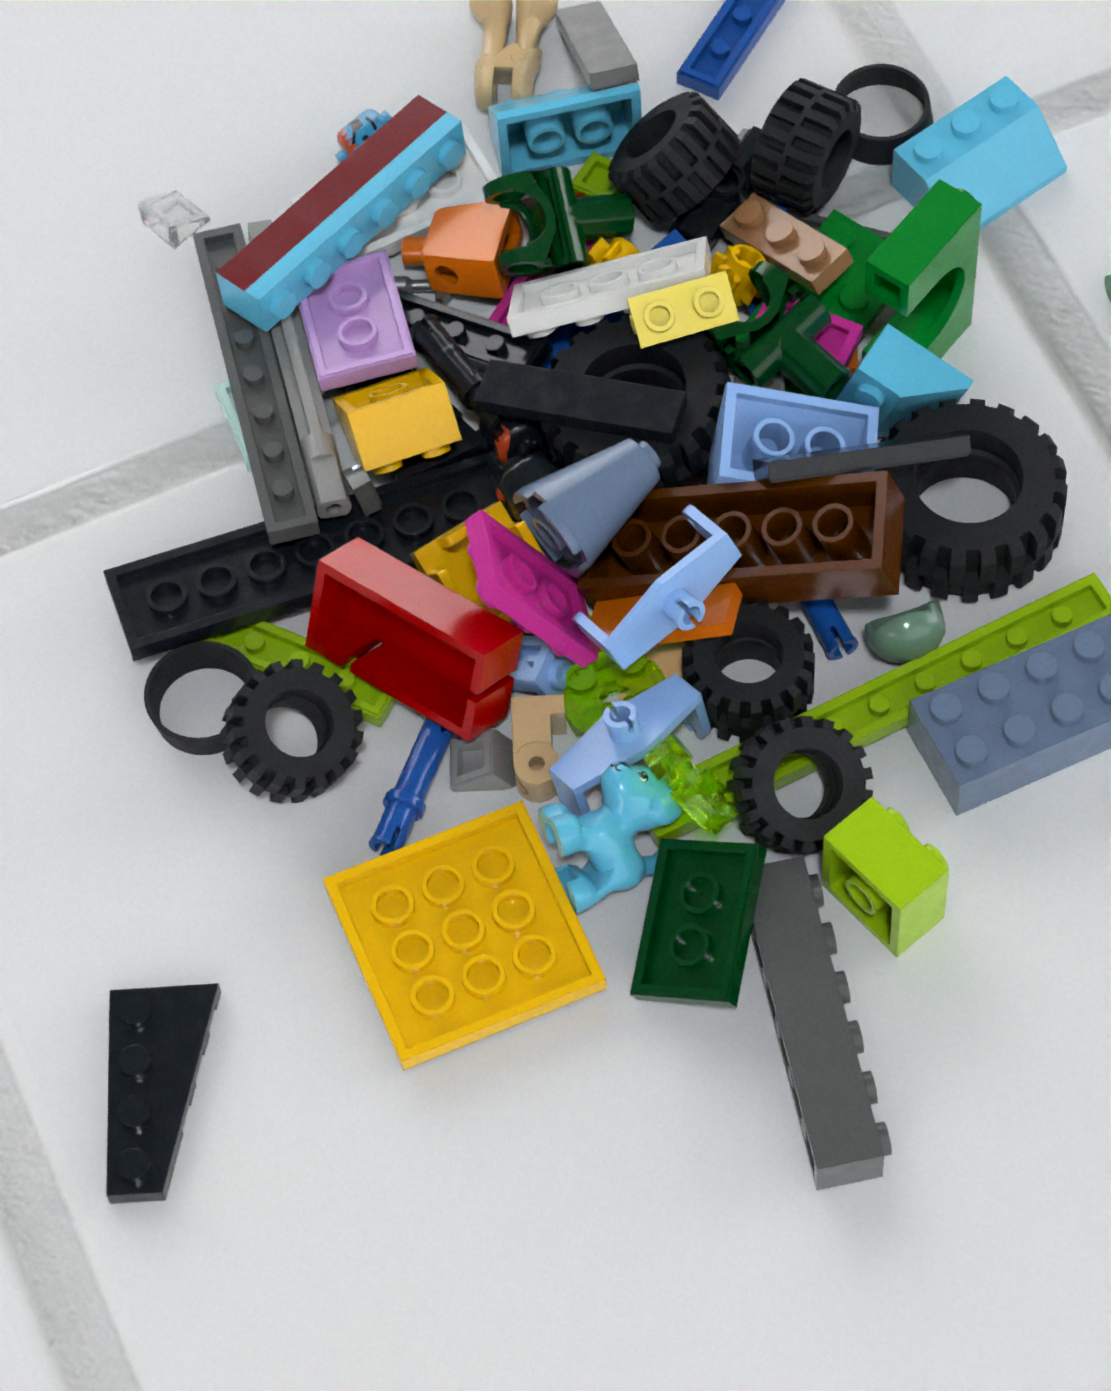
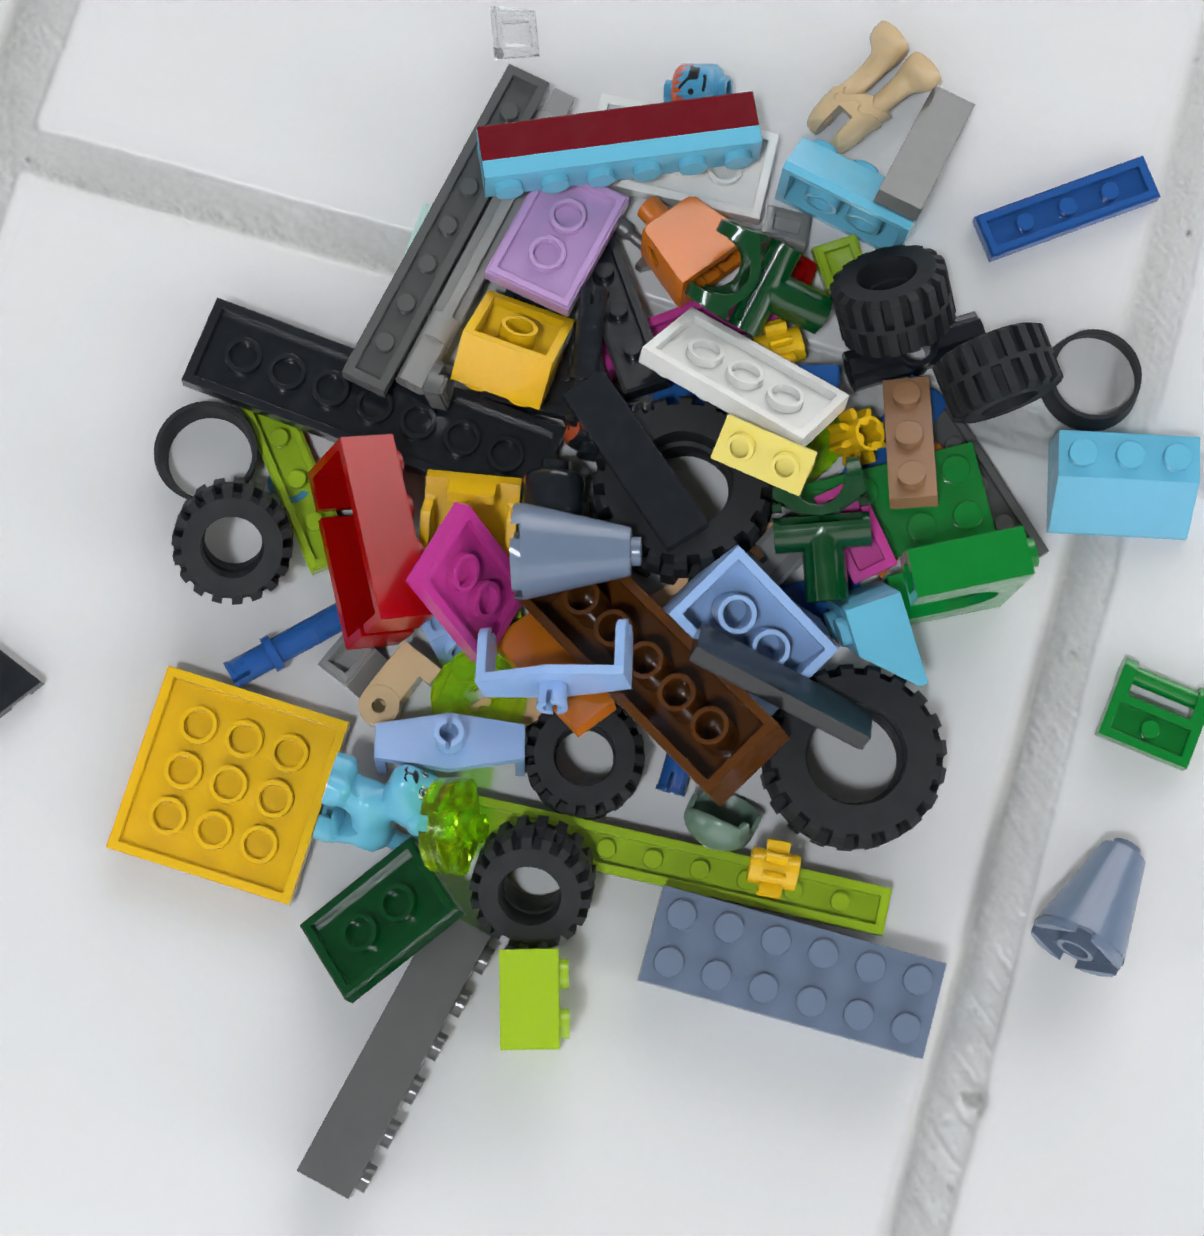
camera: 30 degrees right, 20 degrees up
none -> yellow gear [746,838,801,899]

